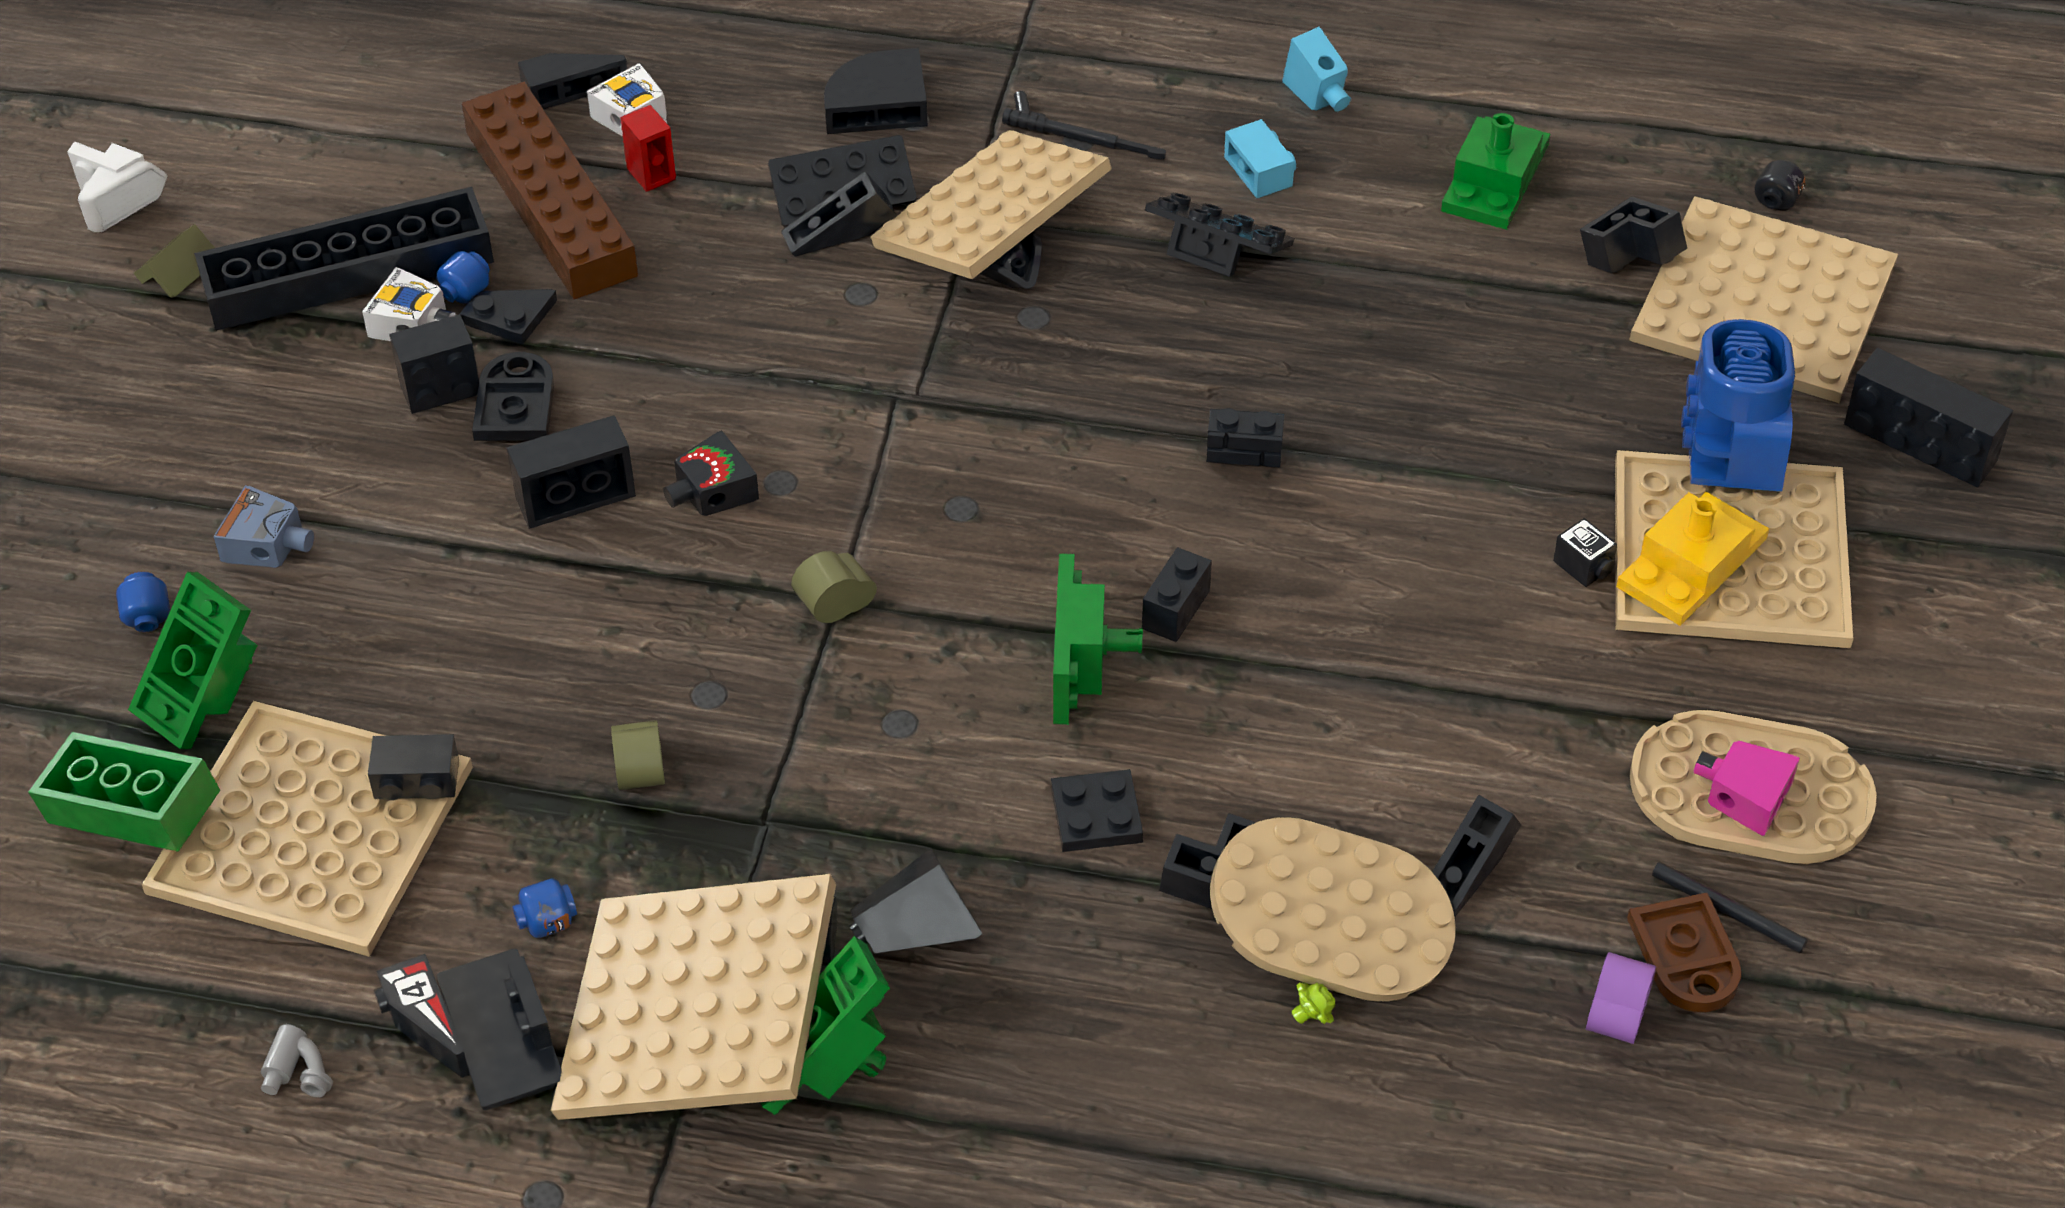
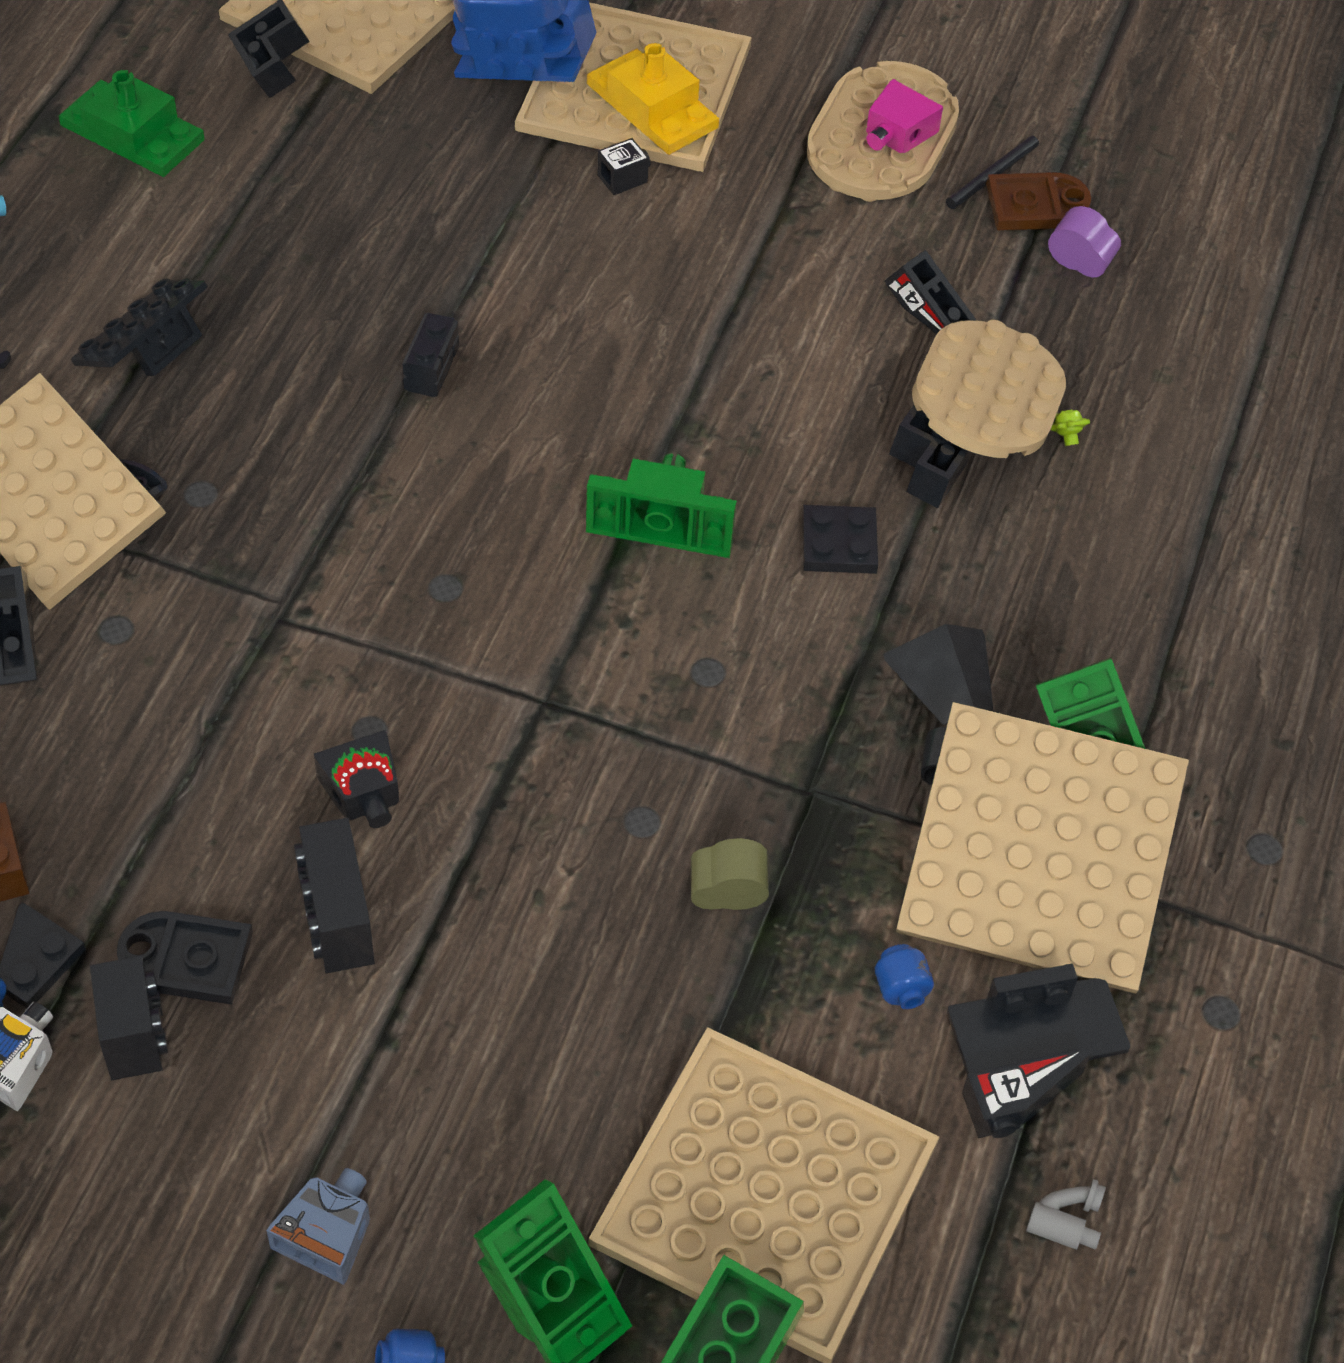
camera: 85 degrees left, 5 degrees up
black brick [368,734,459,800] -> none
olive piece [791,551,877,623] -> none
black brick [1142,547,1212,642] -> none
medium azure brick [1224,119,1296,198] -> none

